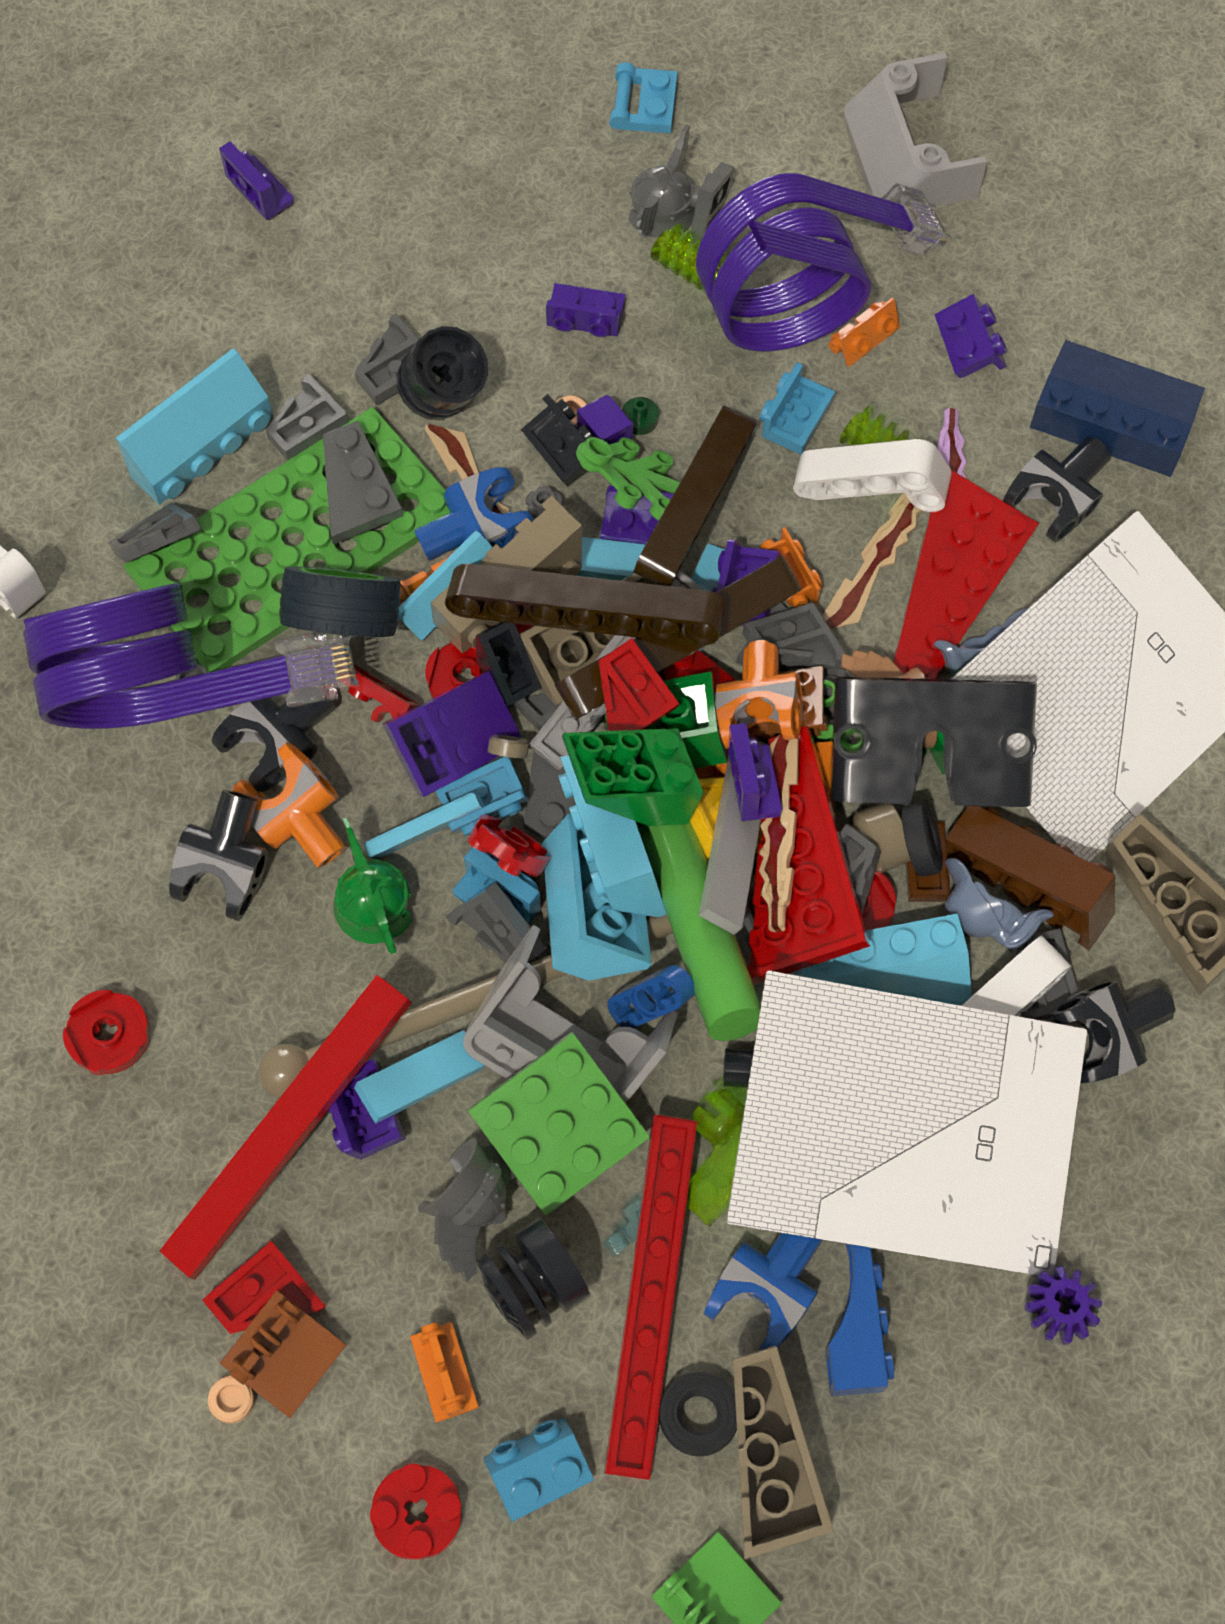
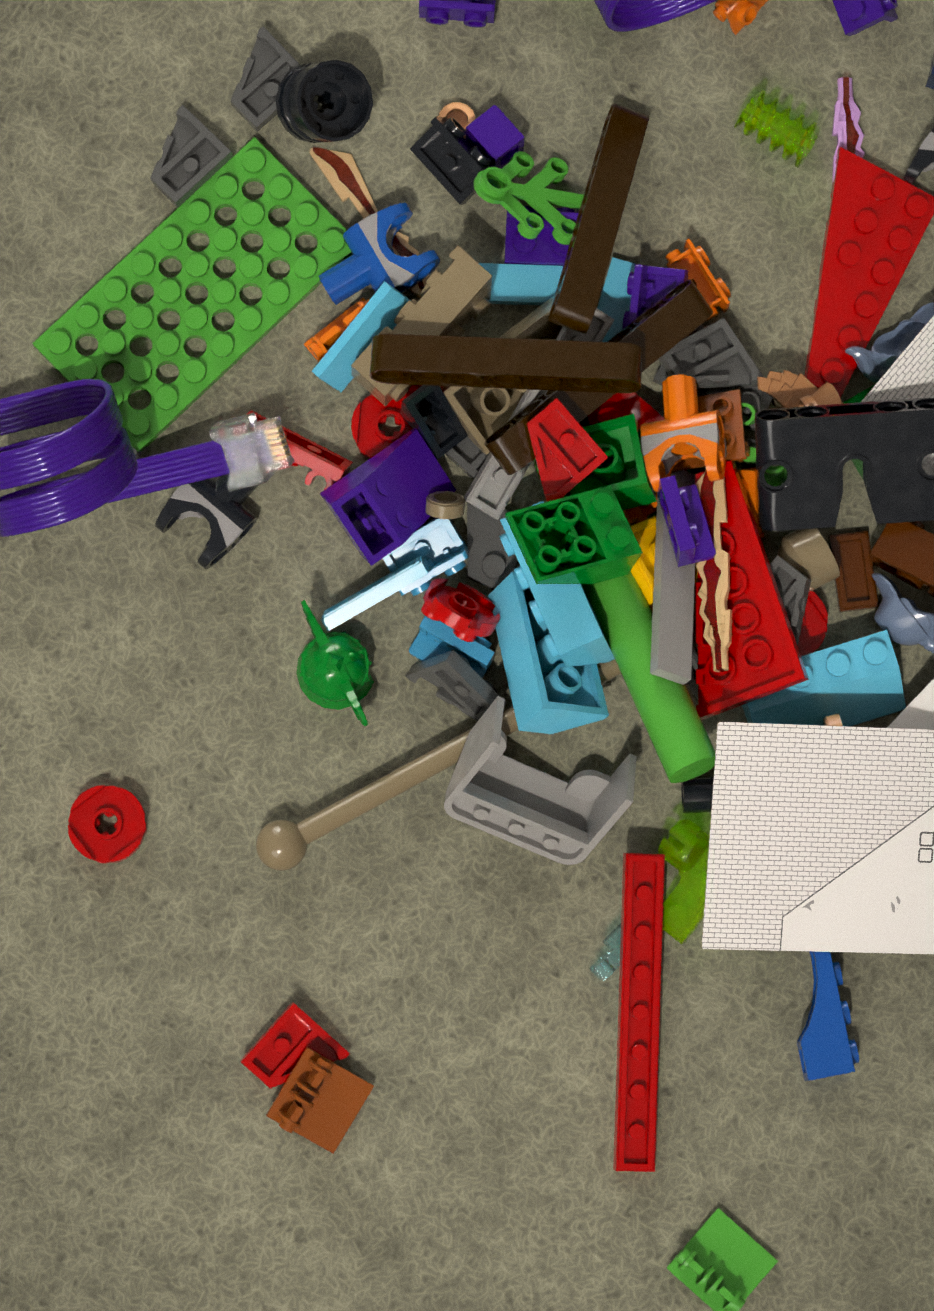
camera: 10 degrees left, 15 degrees up
dark grey wing [107,502,201,562] -> none
medium azure slope [116,348,273,505] -> none
red tile [159,975,412,1280] -> none
black connector [169,790,268,921] -> none
light nougat tile [208,1376,255,1424] -> none
orange connector [233,742,347,869] -> none
black wheel [279,566,401,637] -> none
dark grey wing [323,421,403,544] -> none
dark purple bracket [327,1059,406,1160] -> none
medium azure tile [354,1030,485,1124] -> none
red plate [370,1463,462,1560] -> none
orange hinge [410,1322,479,1423] -> none
dark grey helmet [418,1138,516,1282] -> none
bright green plate [468,1032,650,1216] -> none
black wheel [476,1218,590,1340] -> none
dark azure bracket [484,1418,594,1522] -> none
dark grey plate [526,486,563,519] -> none
blue beam [608,965,695,1028] -> none
dark green tile [622,397,659,435] -> none
black tyre [659,1372,737,1457] -> none
blue connector [703,1233,823,1351] -> none
dark tan wedge [733,1345,834,1560] -> none
dark azure bracket [759,362,836,455] -> none
white beam [793,439,952,512] -> none
tan sword [822,493,923,629] -> none
black tyre [902,802,943,877] -> none

